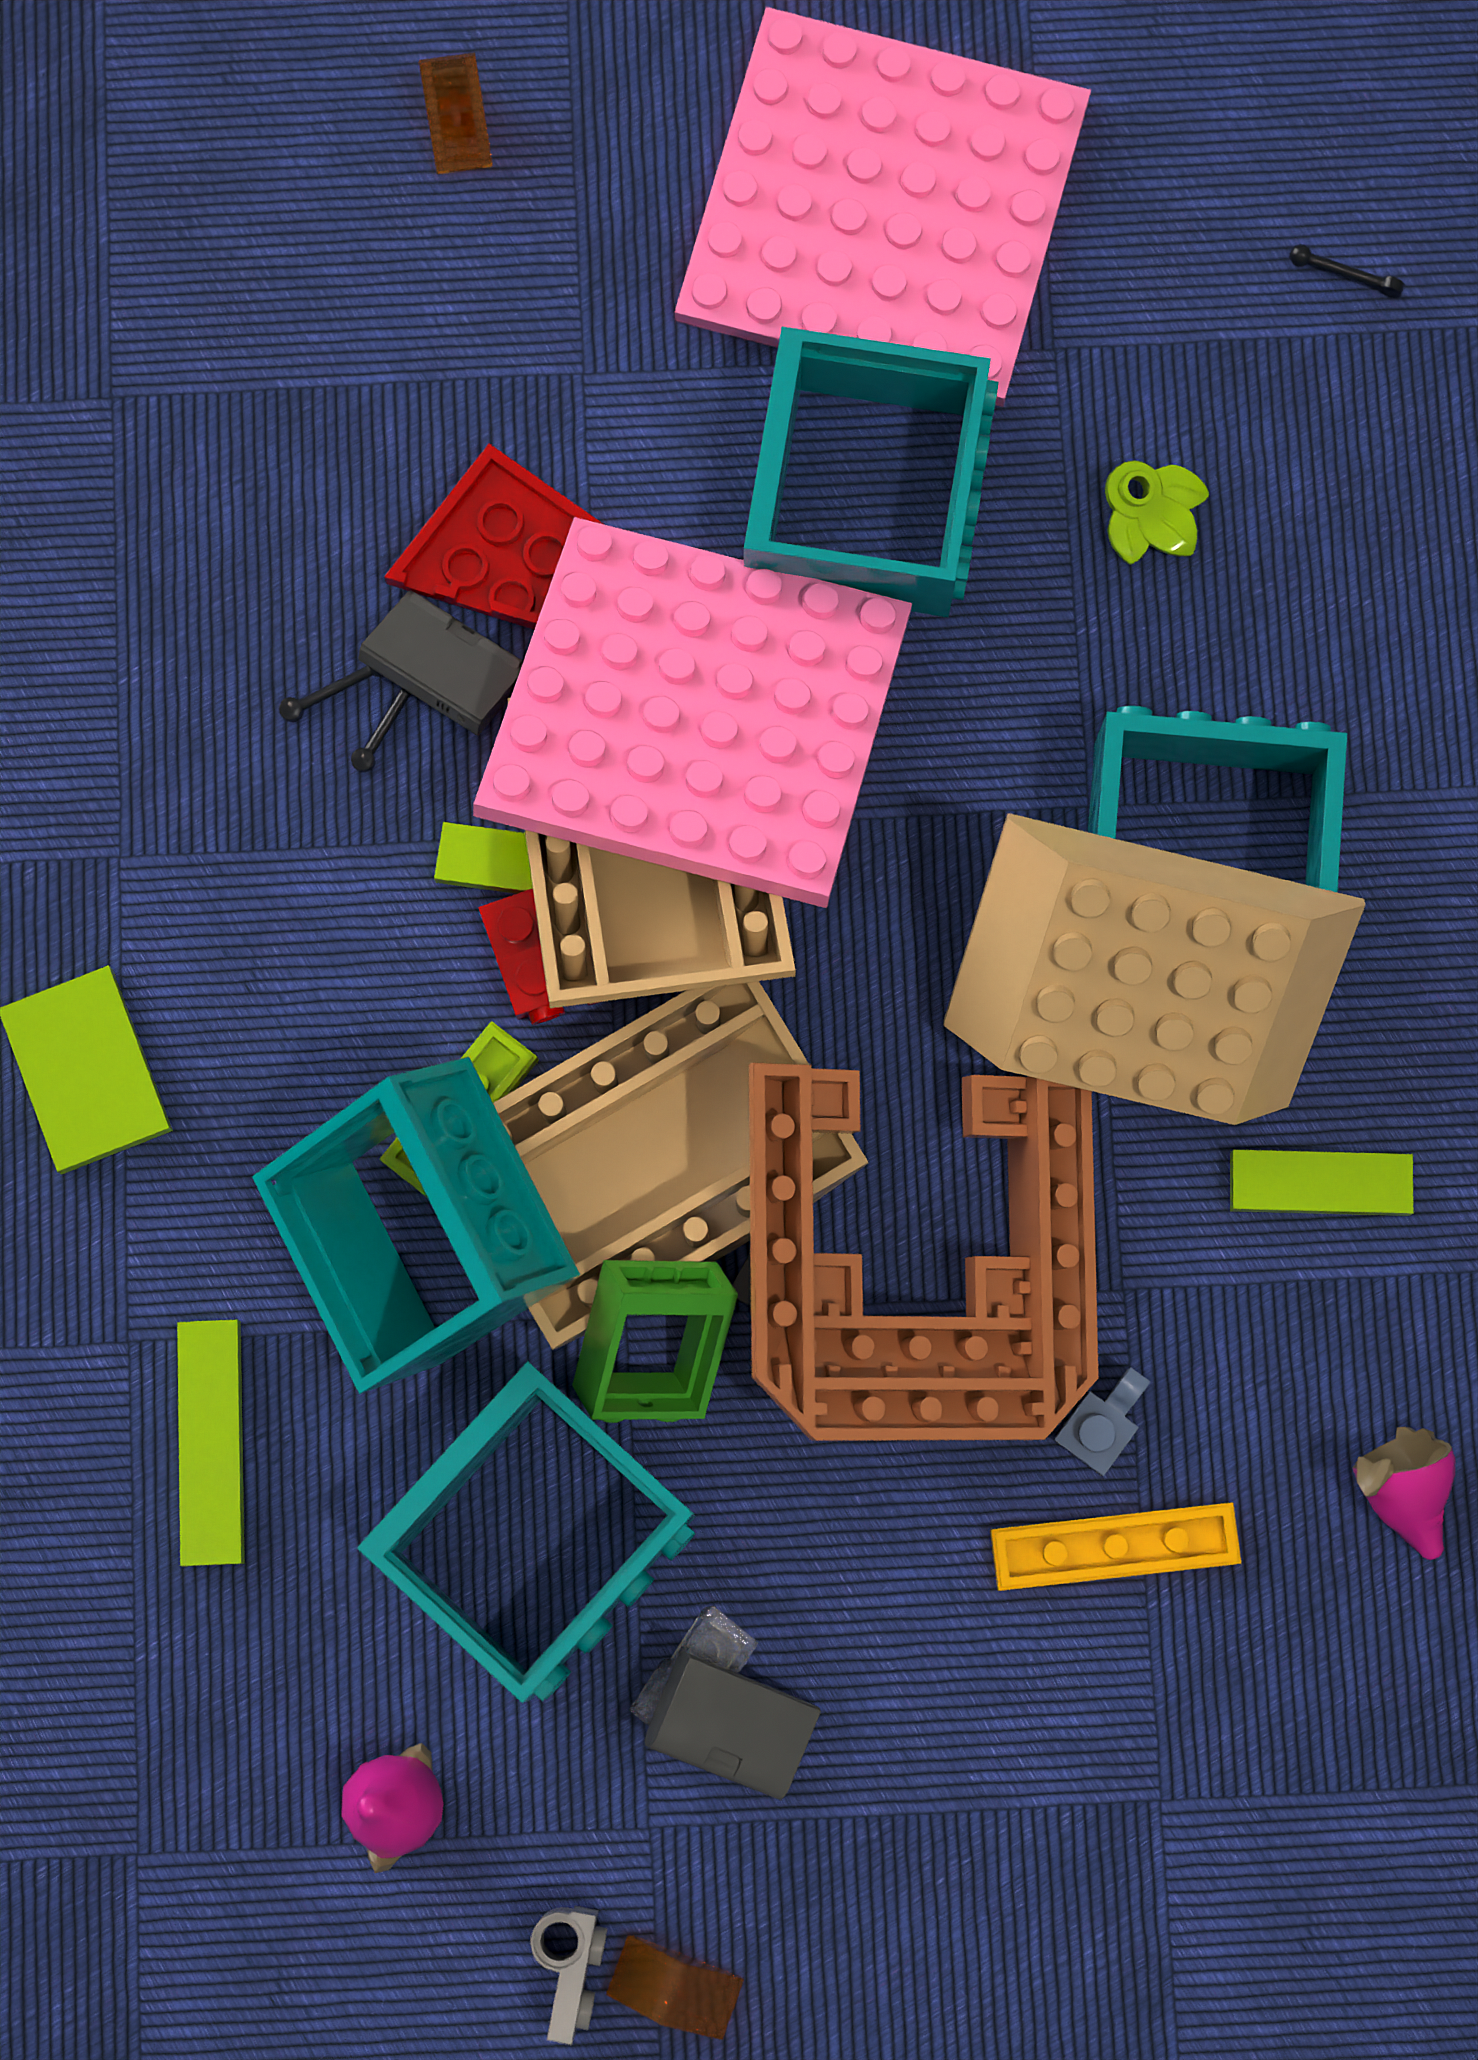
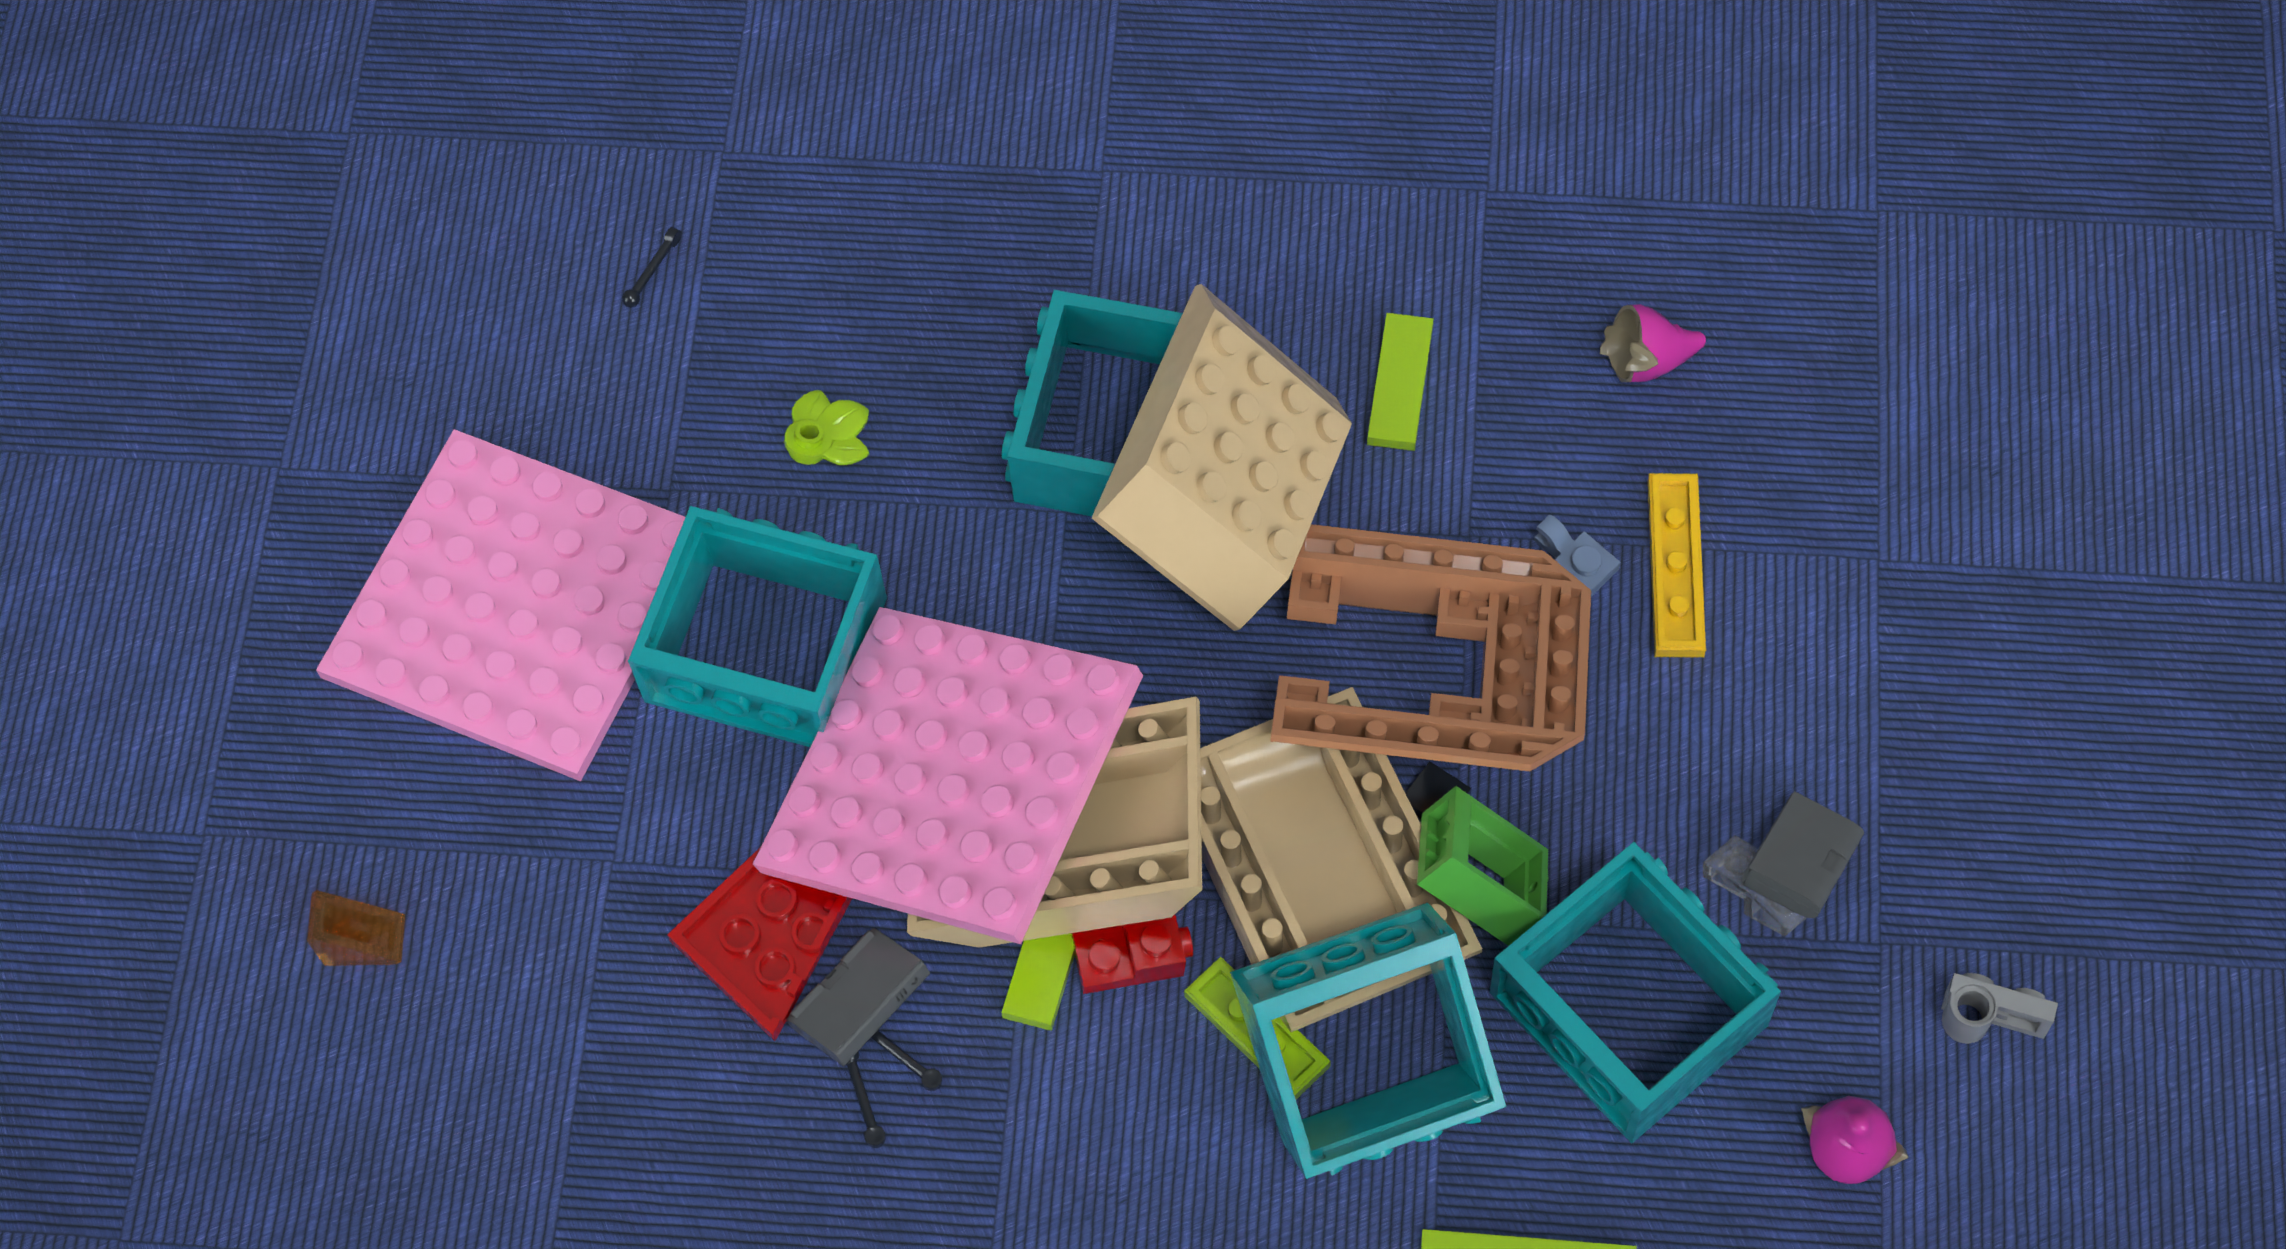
camera: 80 degrees left, 15 degrees down
clear orange slope [606,1933,744,2040] -> none

